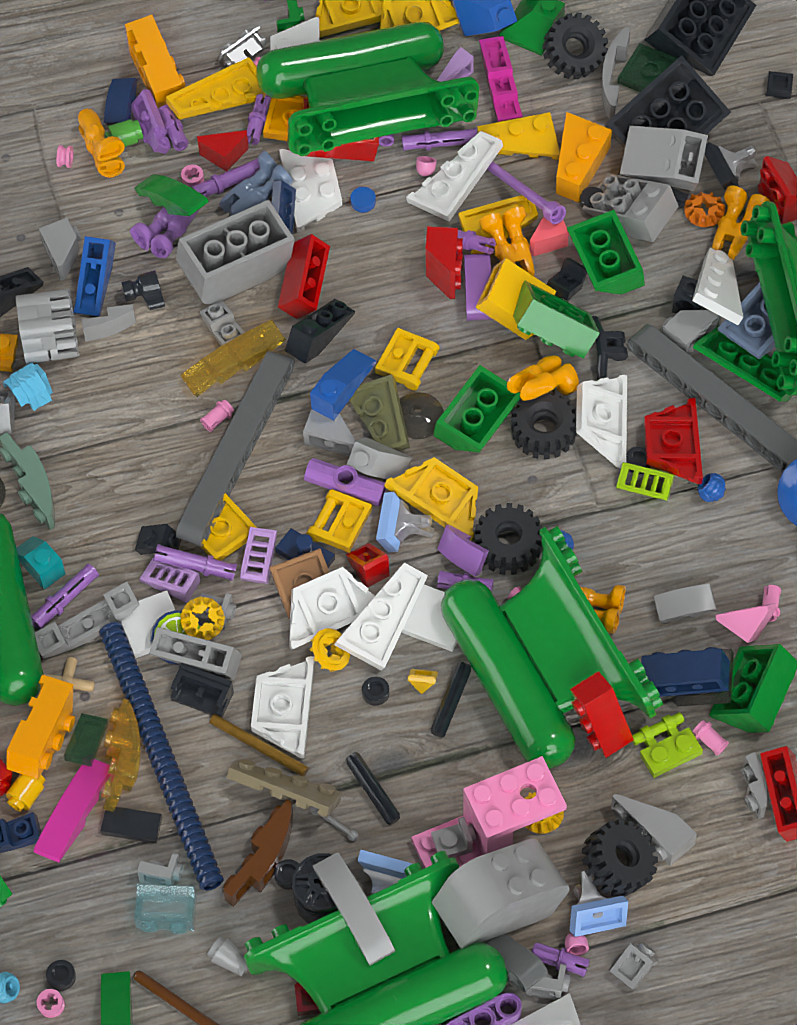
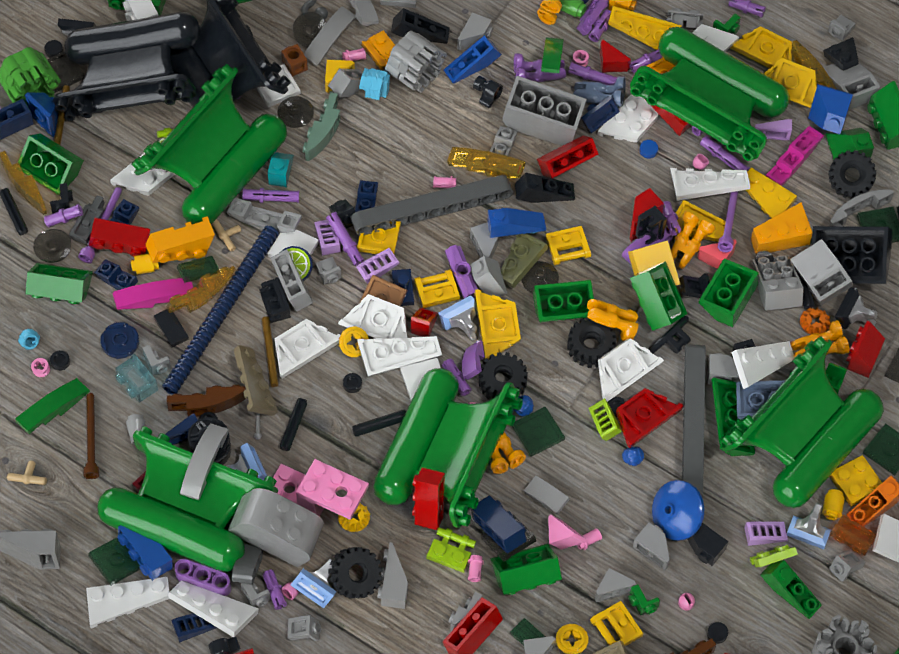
camera: 45 degrees right, 0 degrees up
light grey slope [82,304,136,341] -> none
yellow gear [181,596,225,640] -> none
yellow slope [408,669,438,694] -> none
light grey bracket [431,817,476,858] -> none
none -> dark blue tile [101,322,139,359]
none -> dark blue slope [165,414,198,445]
none -> dark blue slope [355,180,378,212]
none -> clear green tile [512,406,565,457]
none -> black hinge [636,206,667,245]

